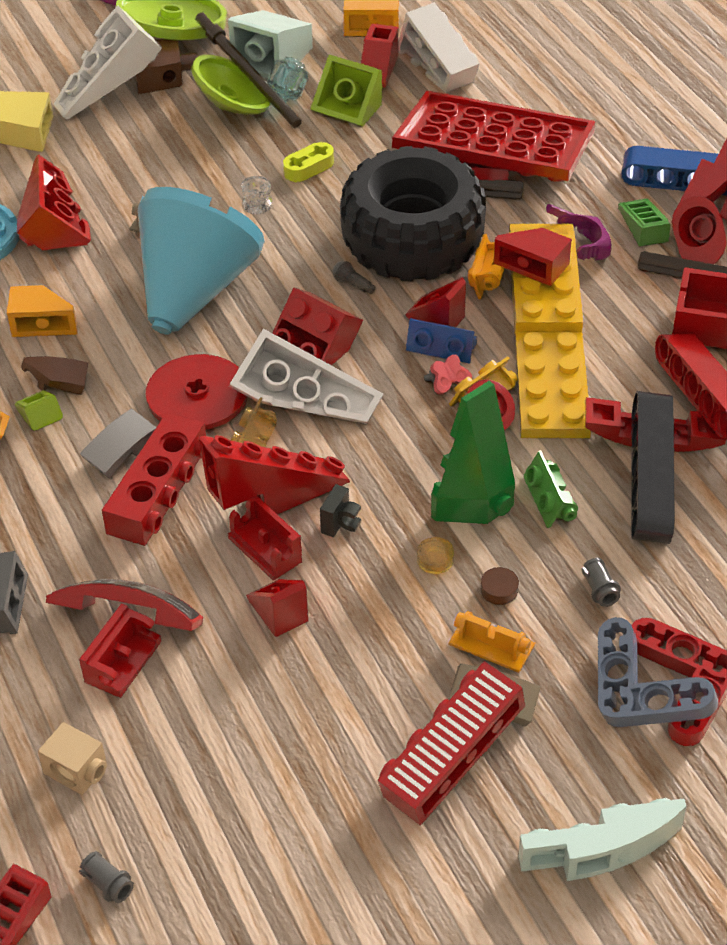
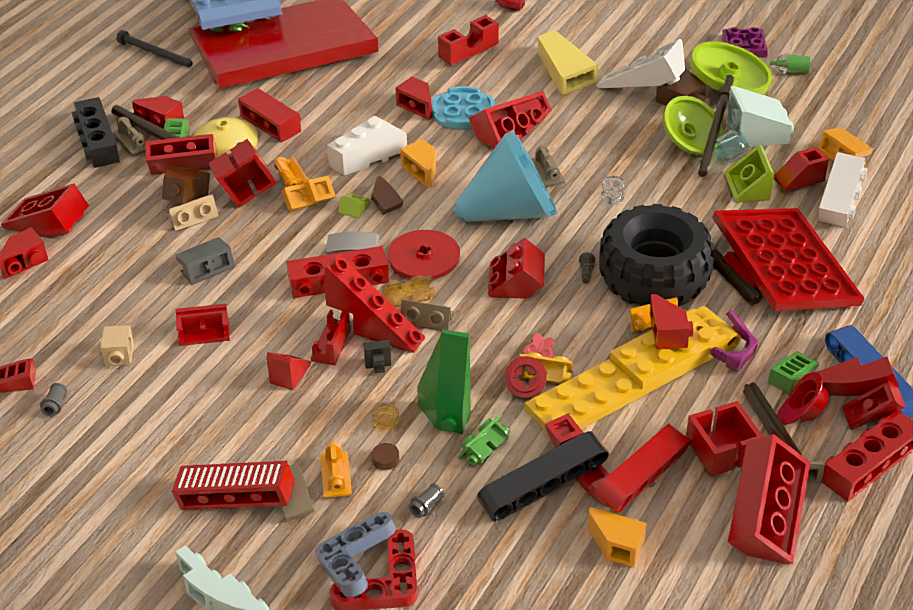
camera: 55 degrees right, 5 degrees down
red slope [46,579,203,631] -> none
white wedge [229,329,383,424] -> none
neon yellow beam [283,142,334,182] -> none
red slope [405,277,466,327] -> none
blue hinge [406,318,477,364] -> none
none -> dark tan hinge [400,299,454,331]

